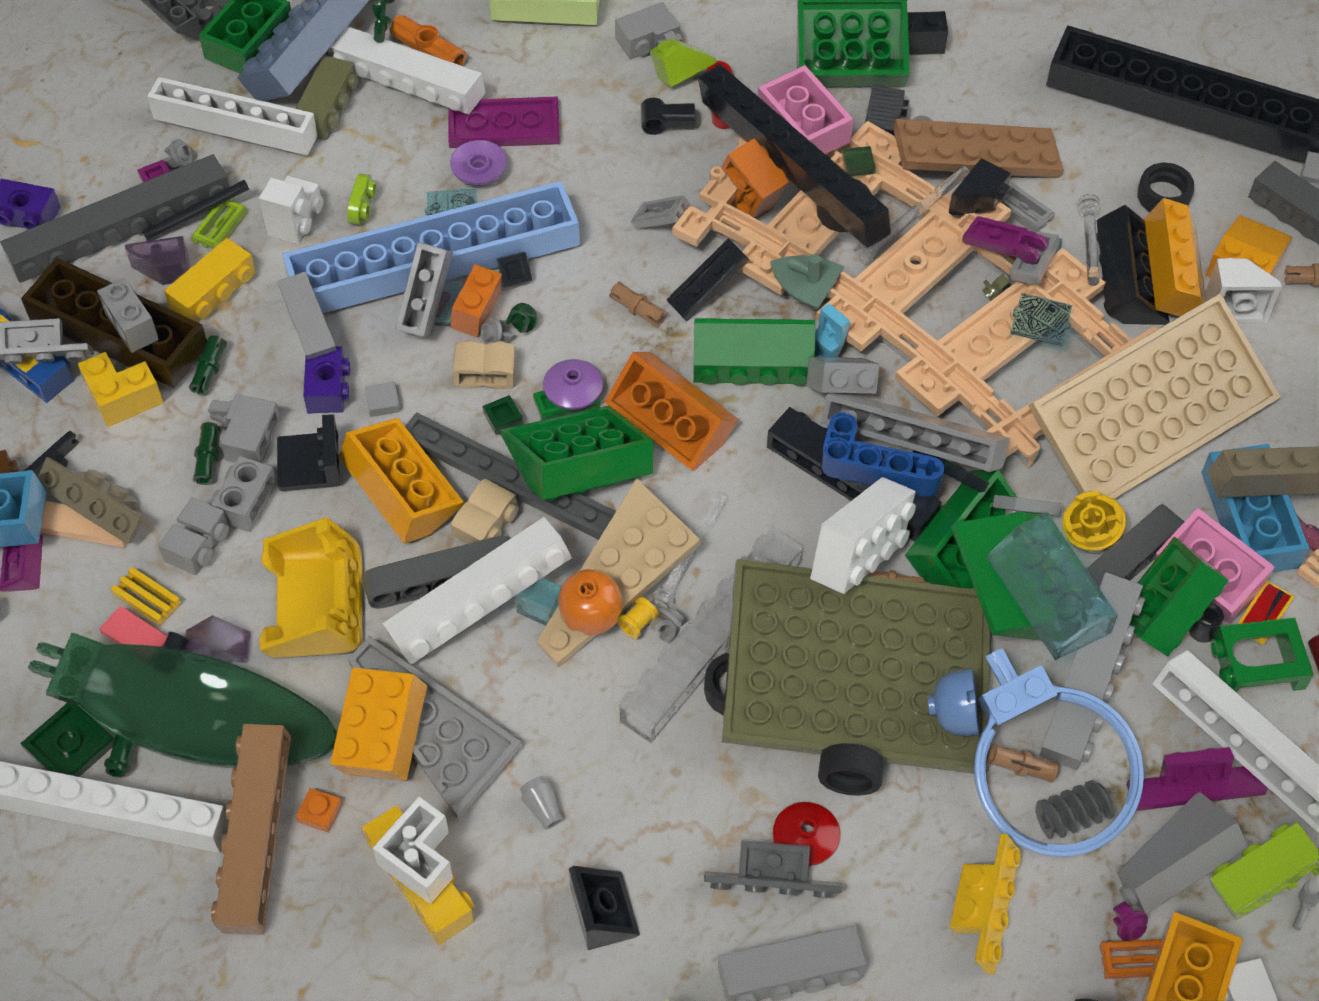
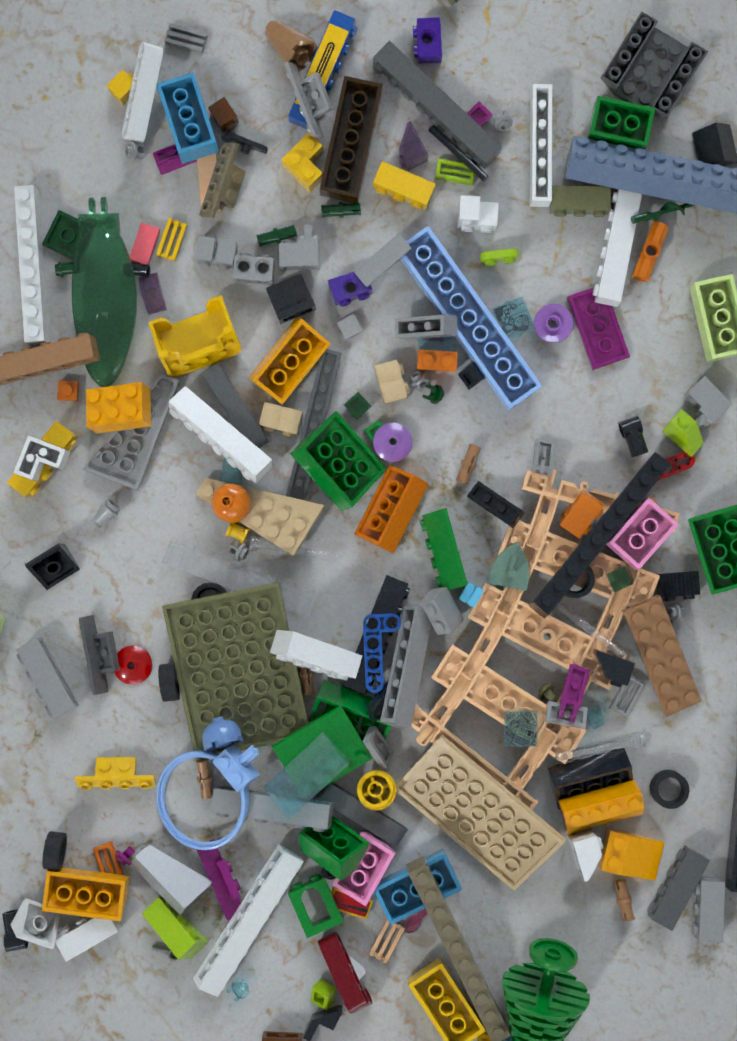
camera: 75 degrees right, 30 degrees up
light grey brick [97,278,159,353] -> none
dark grey piece [1035,780,1114,839] -> none

